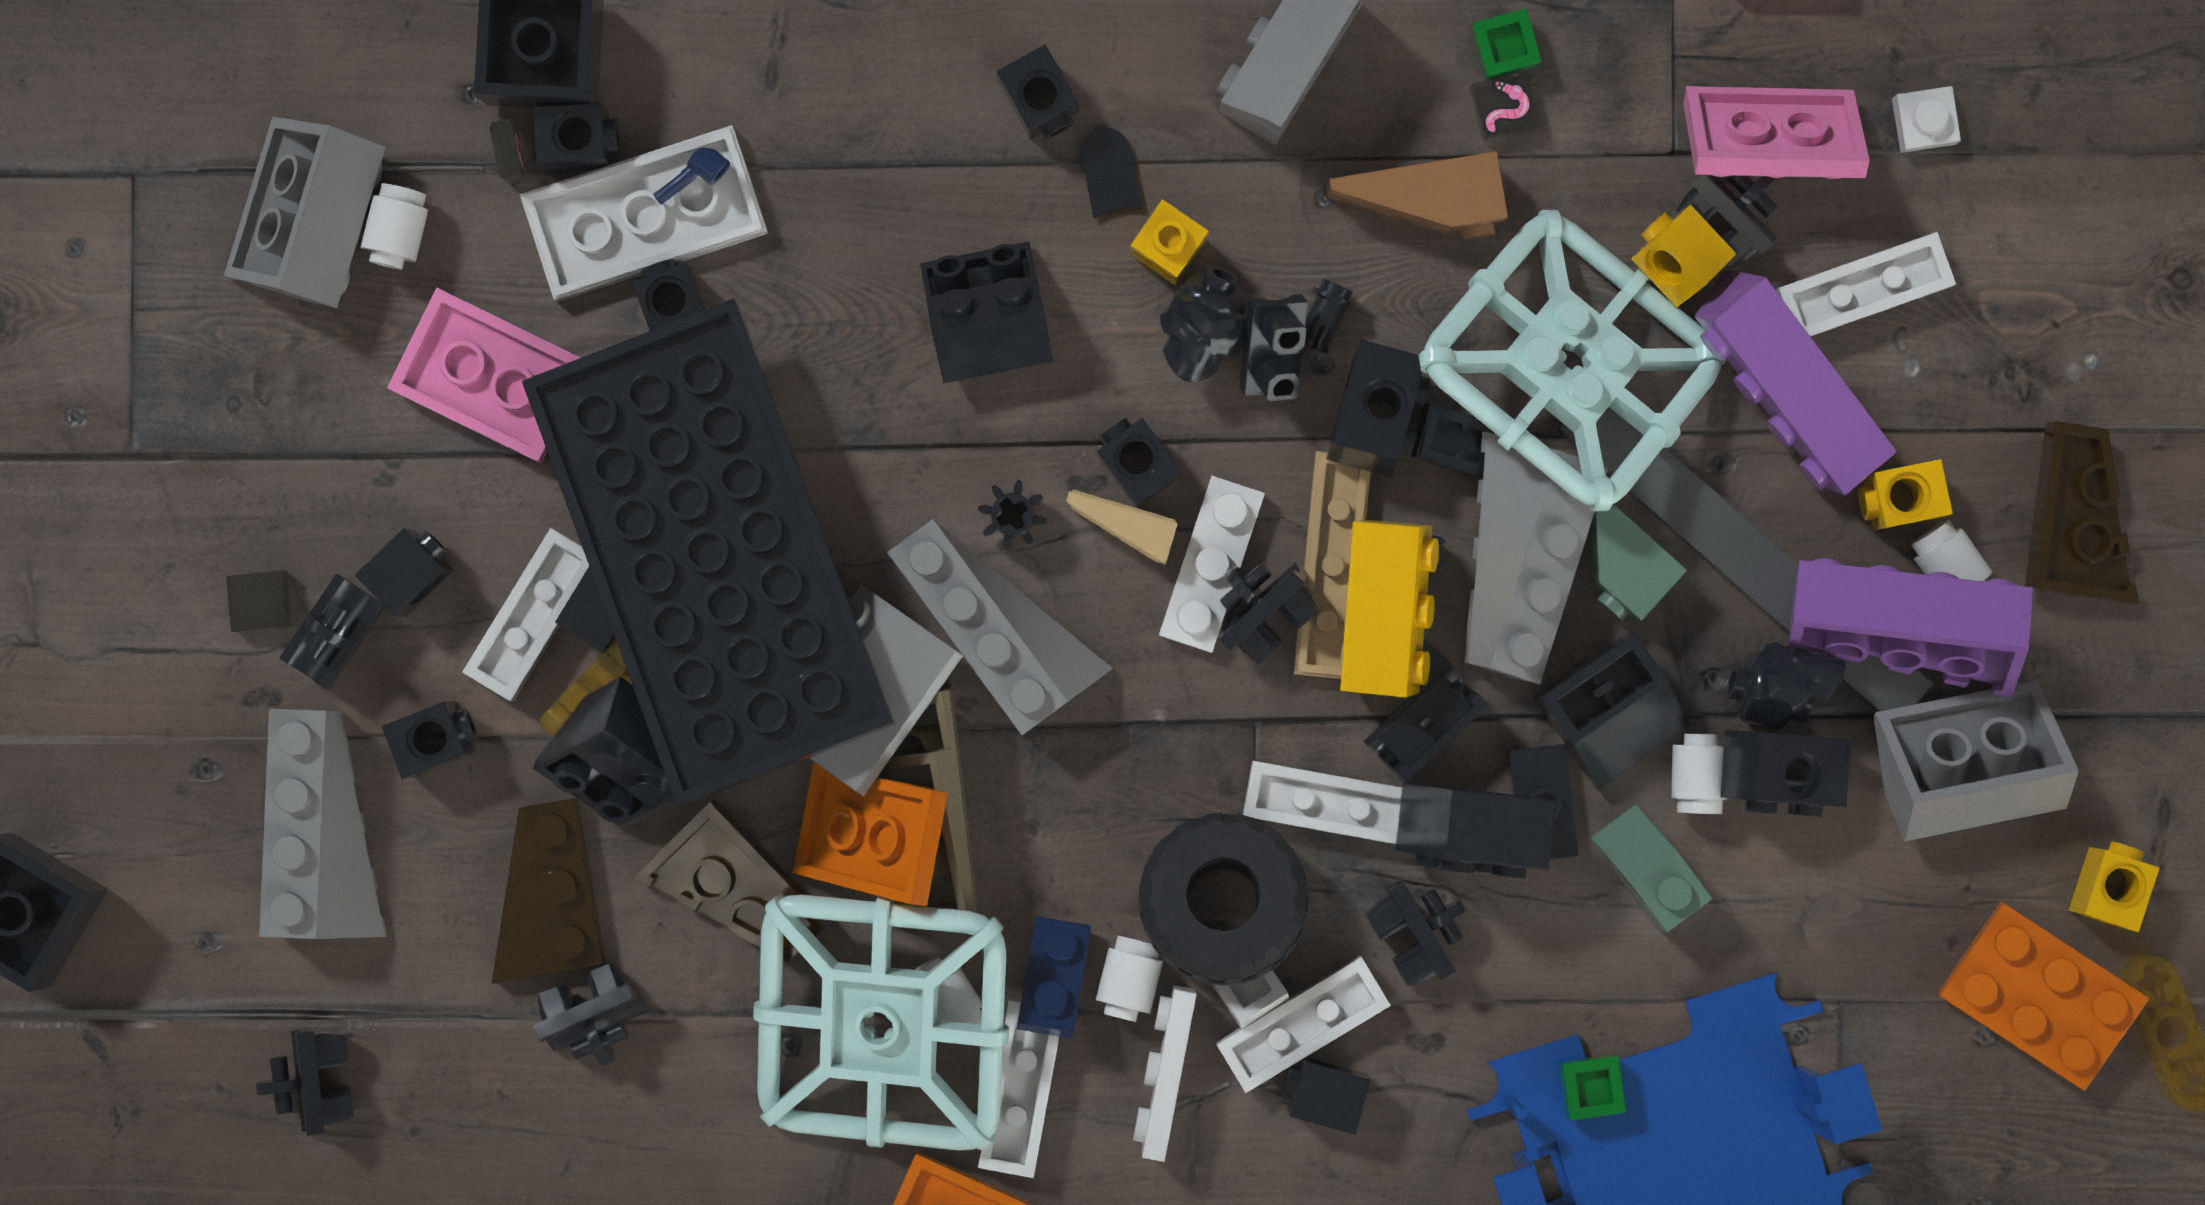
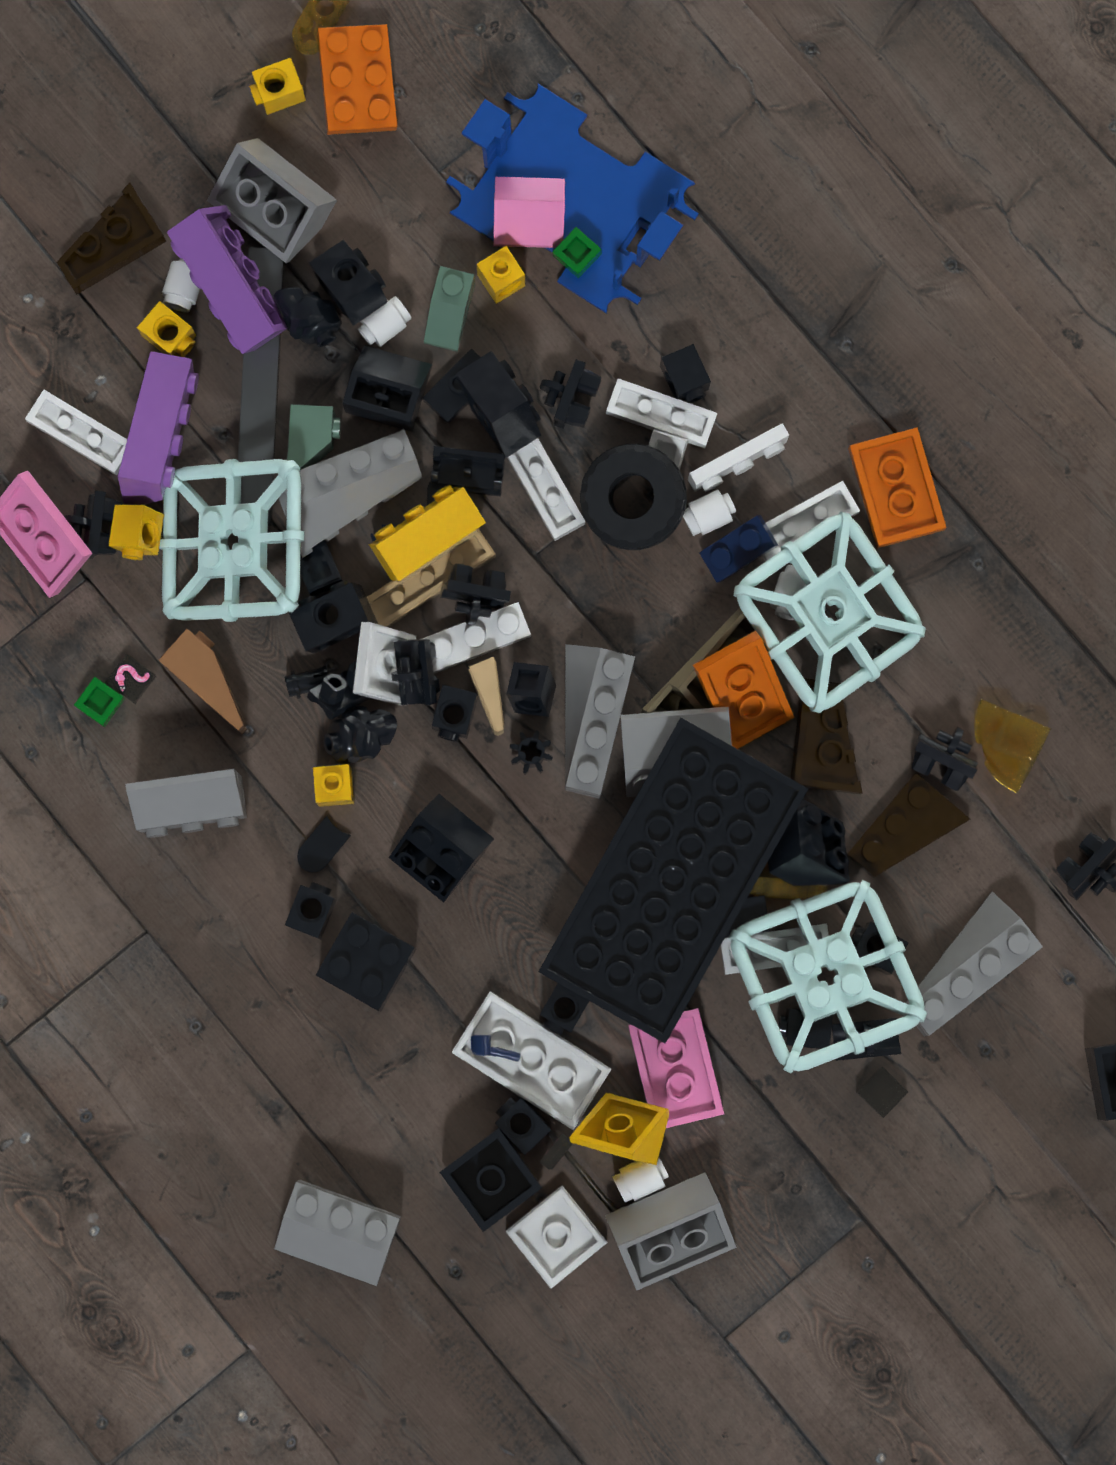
camera: 135 degrees left, 5 degrees down
none -> black brick [316,912,416,1012]
none -> white tile [353,622,416,705]
none -> black hips [391,639,440,705]
none -> yellow brick [477,246,525,304]
none -> bright pink slope [494,177,565,248]
none -> black brick [506,662,556,717]
none -> white tile [506,1185,608,1288]
none -> yellow slope [569,1092,669,1165]
none -> light aqua plate [728,880,927,1073]
none -> clear yellow brick [975,699,1051,793]

